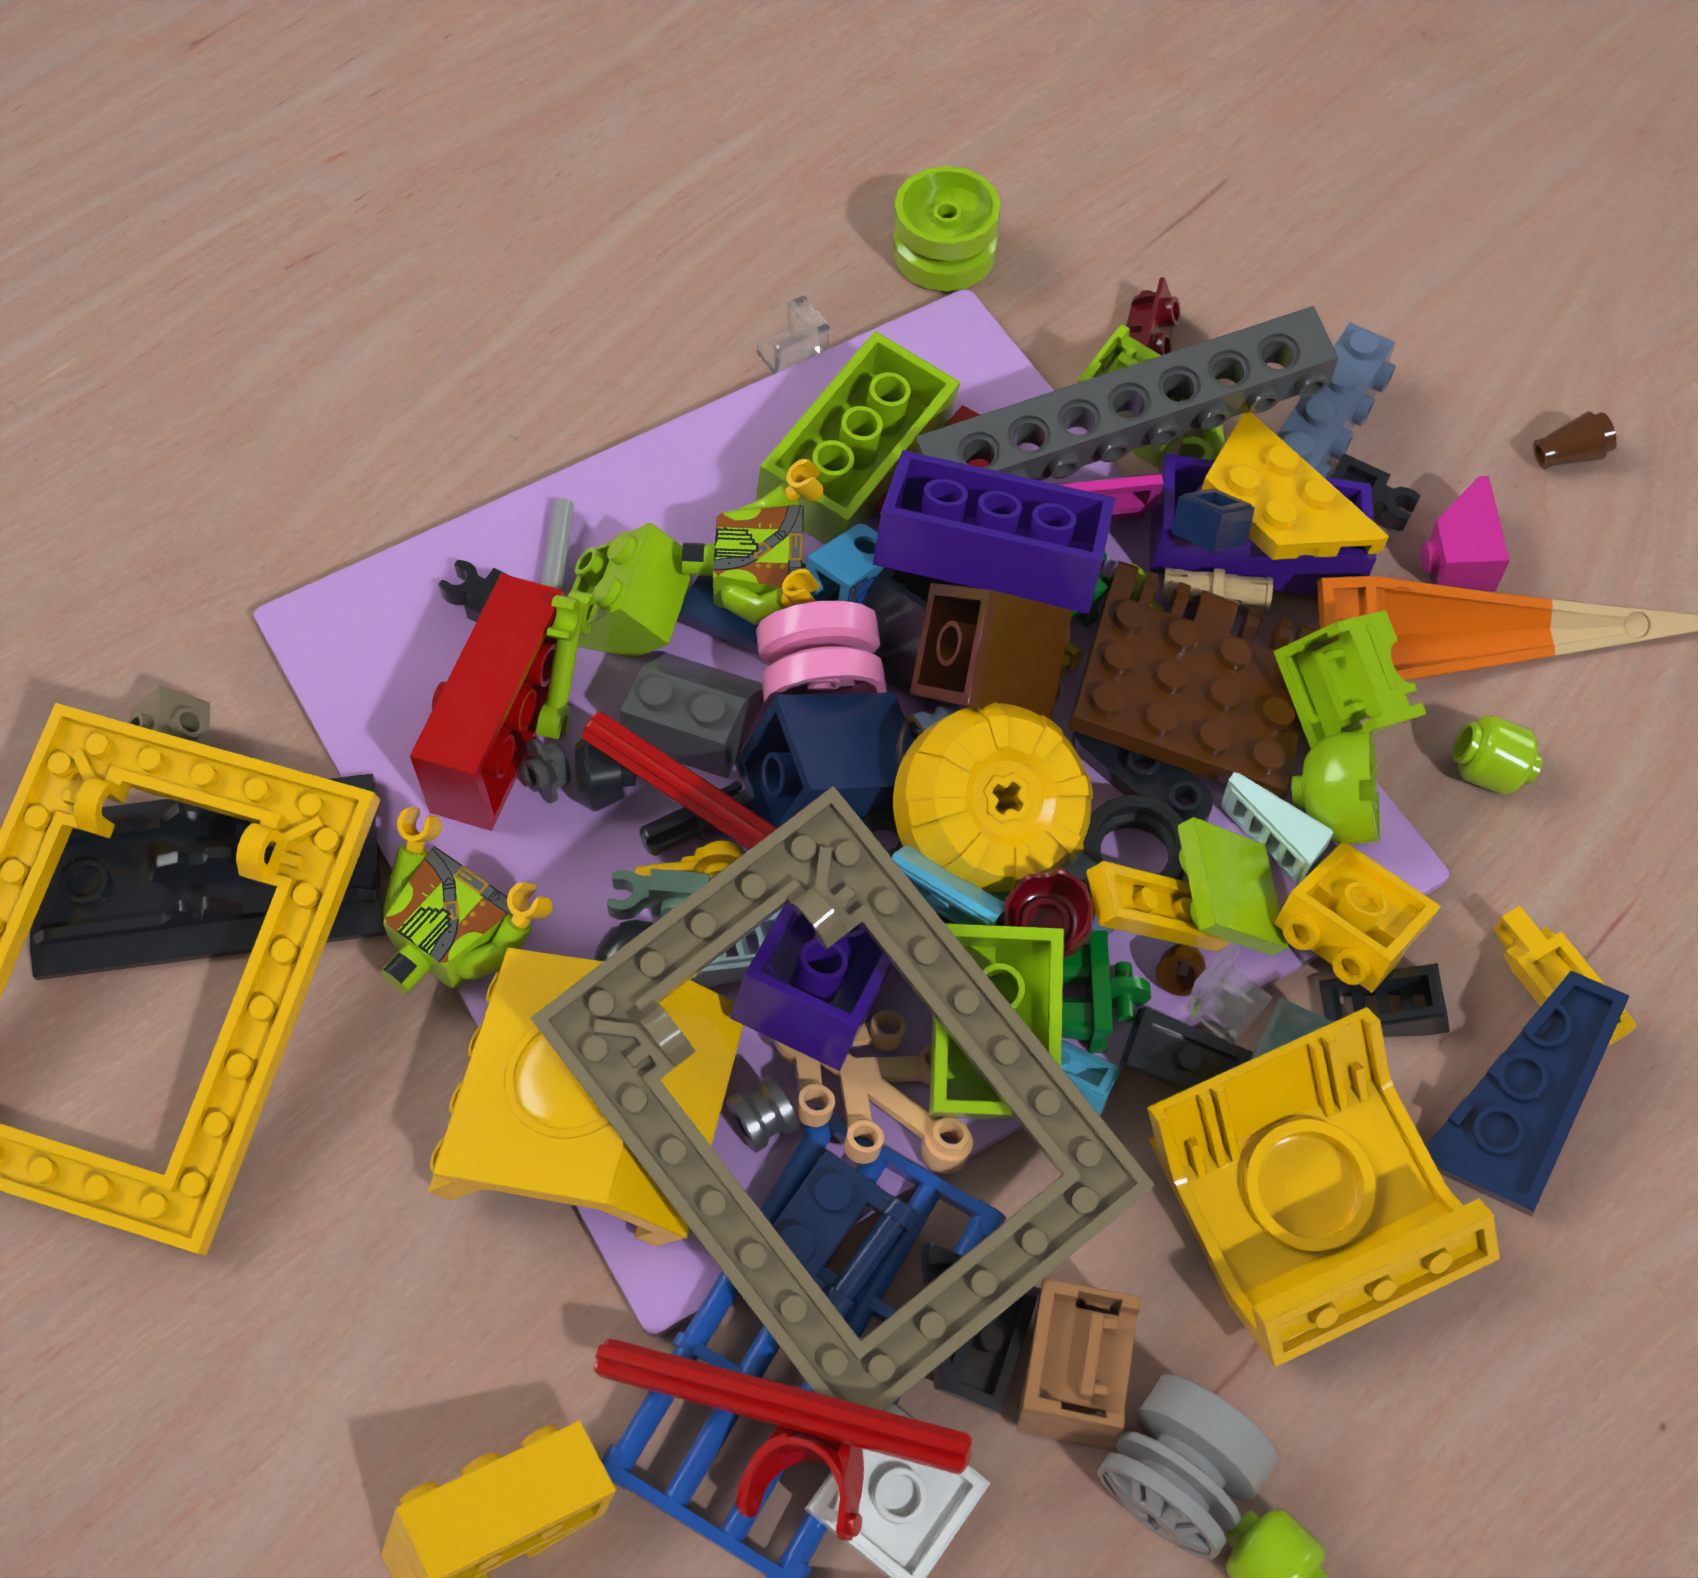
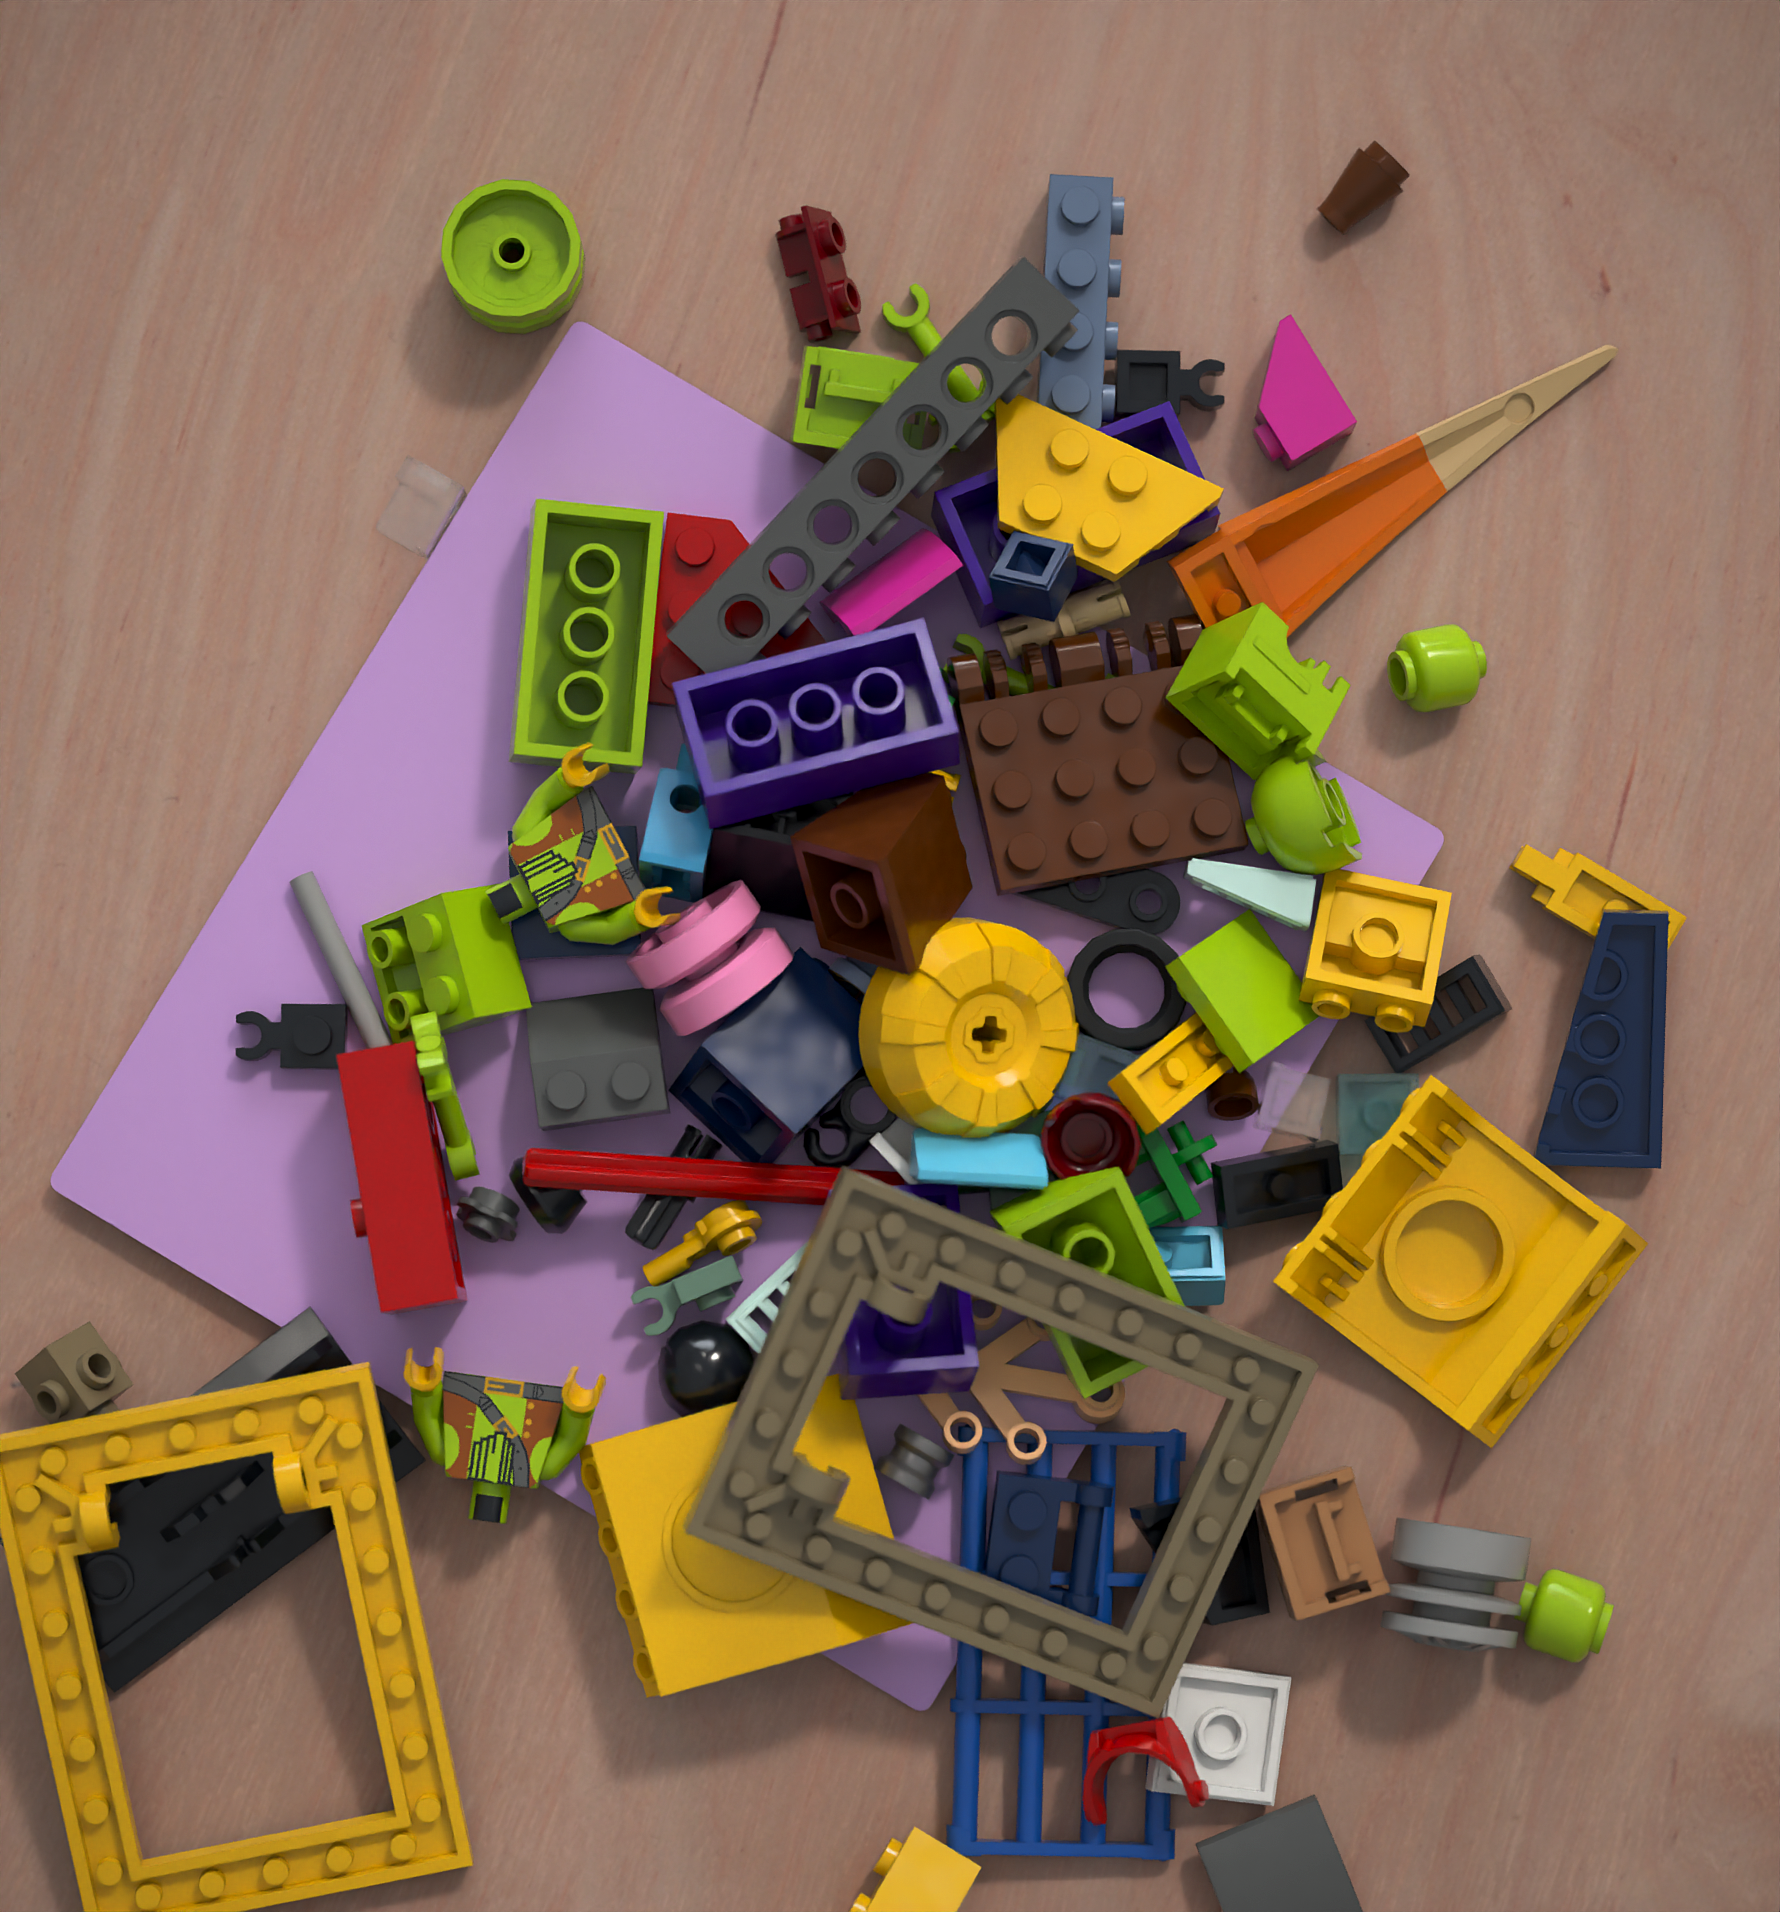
camera: 30 degrees left, 25 degrees up
red axle [594,1338,972,1475] -> none

